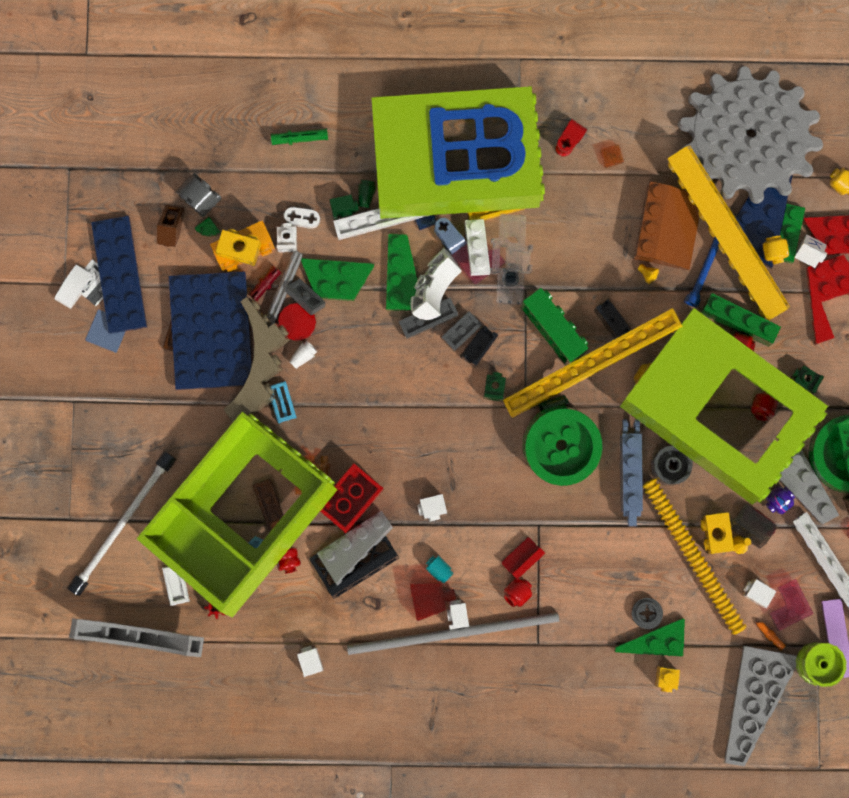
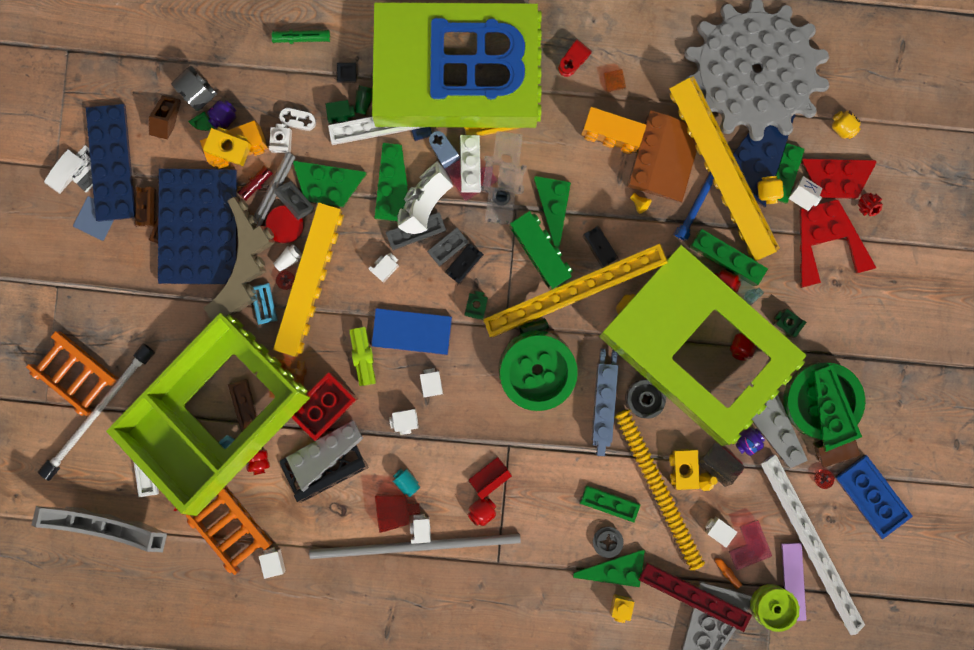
camera: 10 degrees right, 5 degrees up
none -> orange fence [26,331,119,416]
none -> reddish brown hinge [134,187,156,227]
none -> orange fence [185,486,273,575]
none -> dark purple head [208,100,236,129]
none -> yellow brick [273,203,344,357]
none -> clear red tile [276,271,295,290]
none -> black tile [337,62,357,83]
none -> lime piece [349,327,376,386]
none -> white brick [368,253,399,283]
none -> blue tile [372,308,452,355]
none -> white brick [420,368,443,397]
none -> green wing [534,176,571,249]
none -> green tile [580,485,641,523]
none -> light orange brick [581,107,646,154]
none -> dark red tile [638,562,752,632]
none -> clear light blue tile [743,288,764,305]

